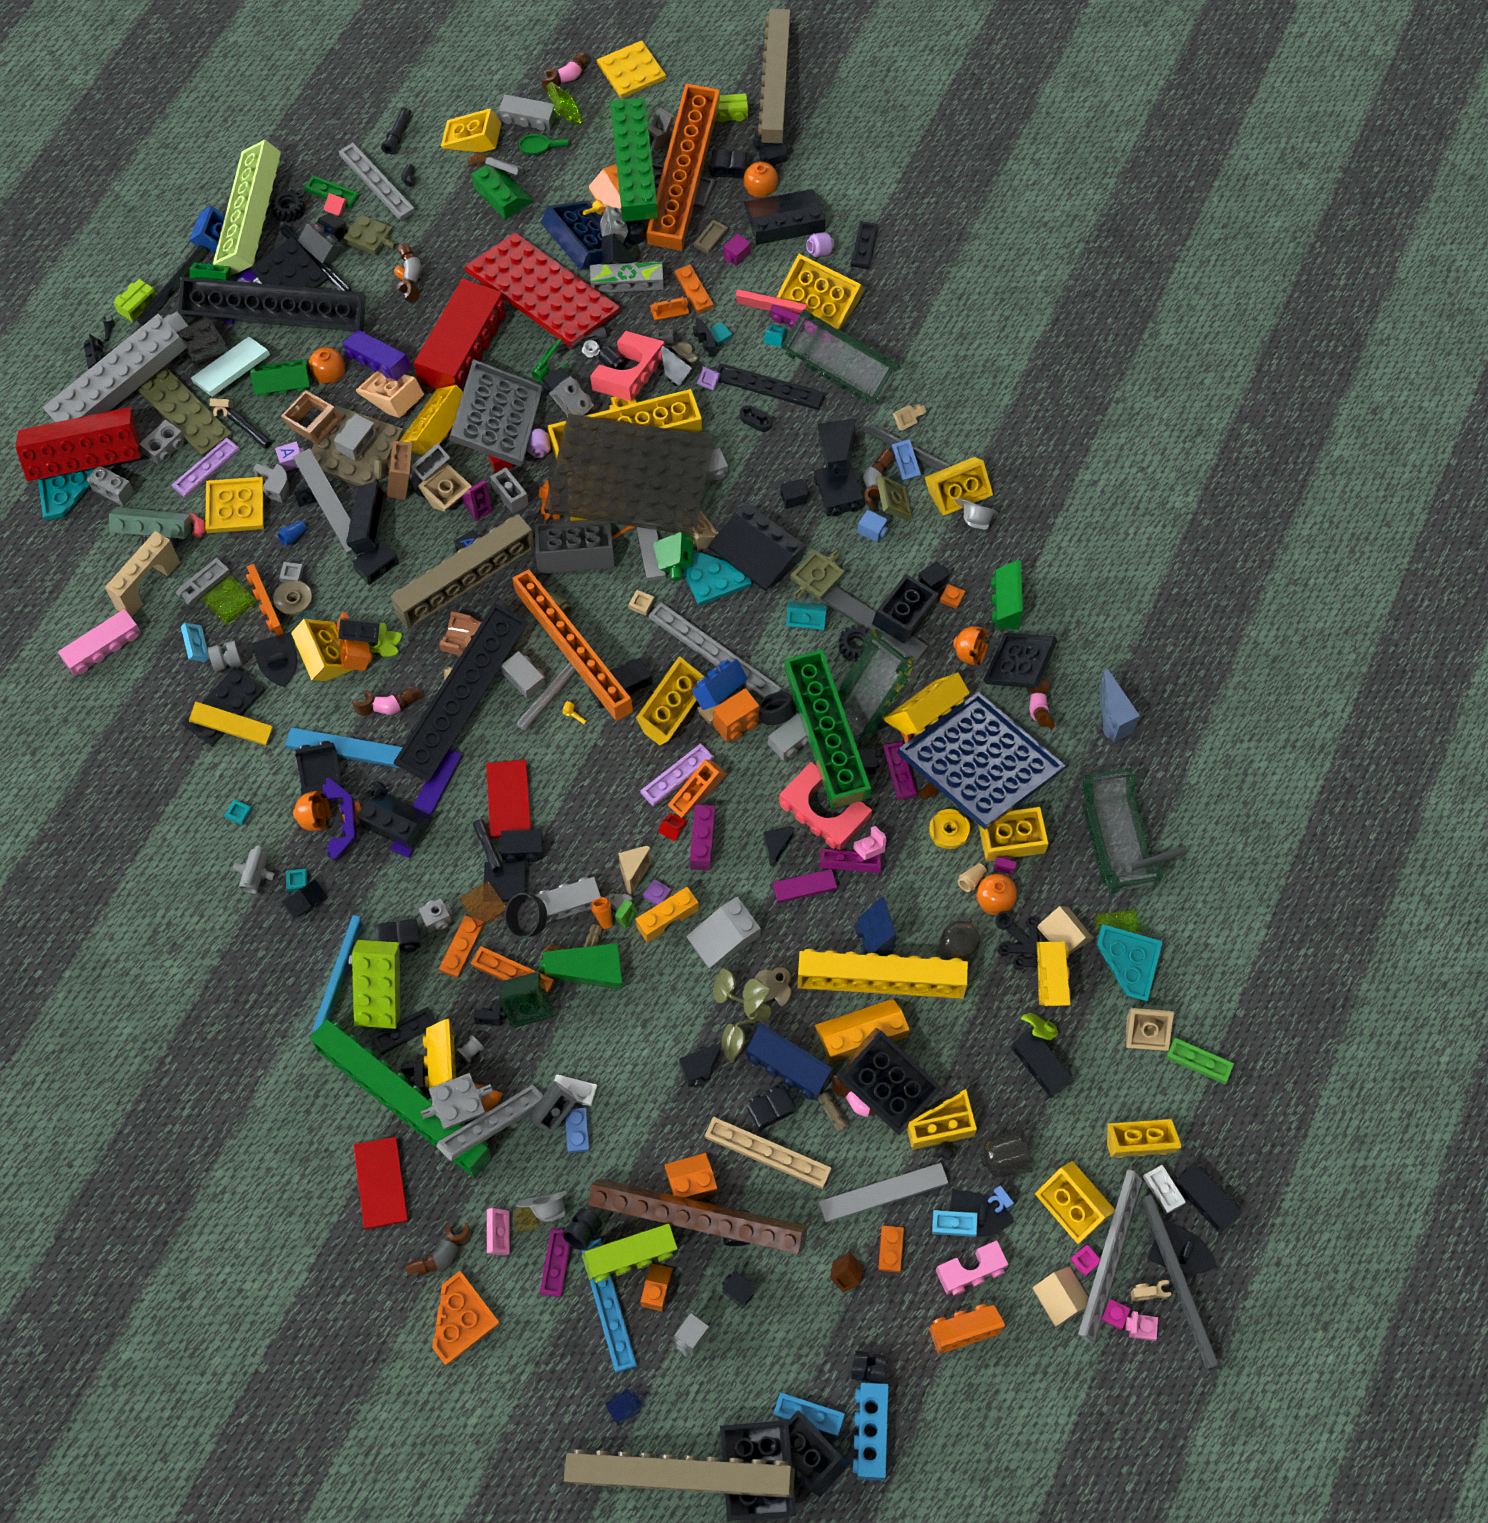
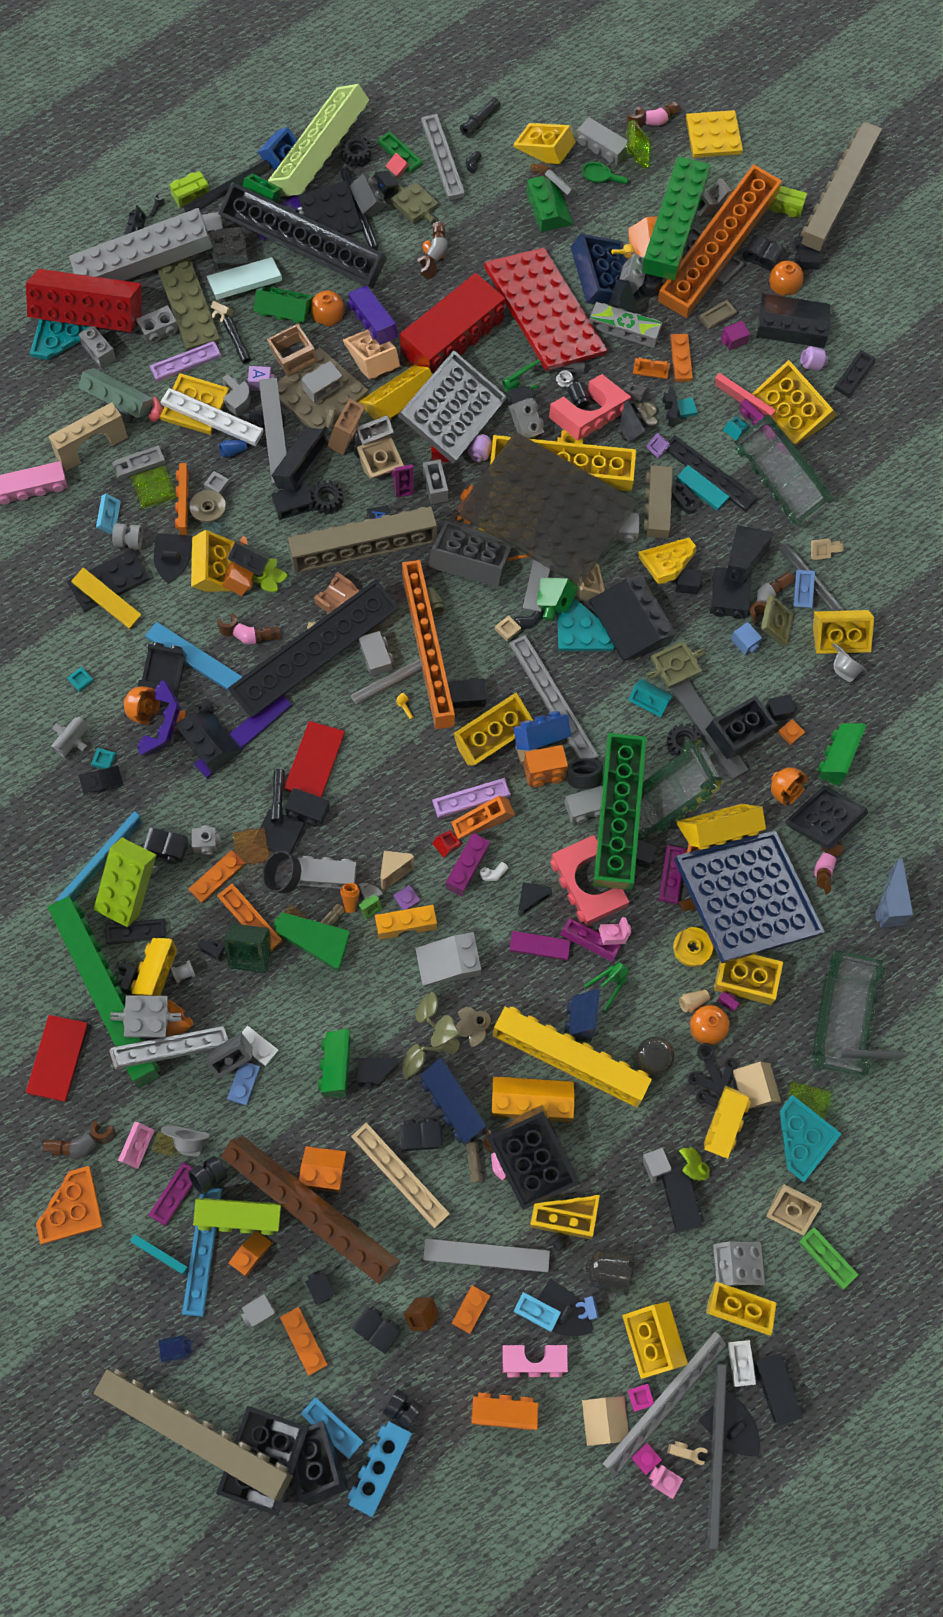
camera: 20 degrees right, 5 degrees up
none -> teal tile [130,1234,189,1275]
none -> white tile [161,388,264,446]
none -> orange plate [280,1307,328,1376]
none -> black tyre [310,480,343,515]
none -> green slope [318,1029,351,1098]
none -> black brick [351,1306,401,1354]
none -> white arm [480,862,508,881]
none -> black arm [514,611,542,629]
none -> green plant [584,962,629,1012]
none -> yellow plate [638,537,696,584]
none -> dark tan brick [643,465,672,539]
none -> light grey panel [643,1148,671,1184]
none -> teal tile [676,465,730,511]
none -> light grey bracket [713,1241,765,1286]

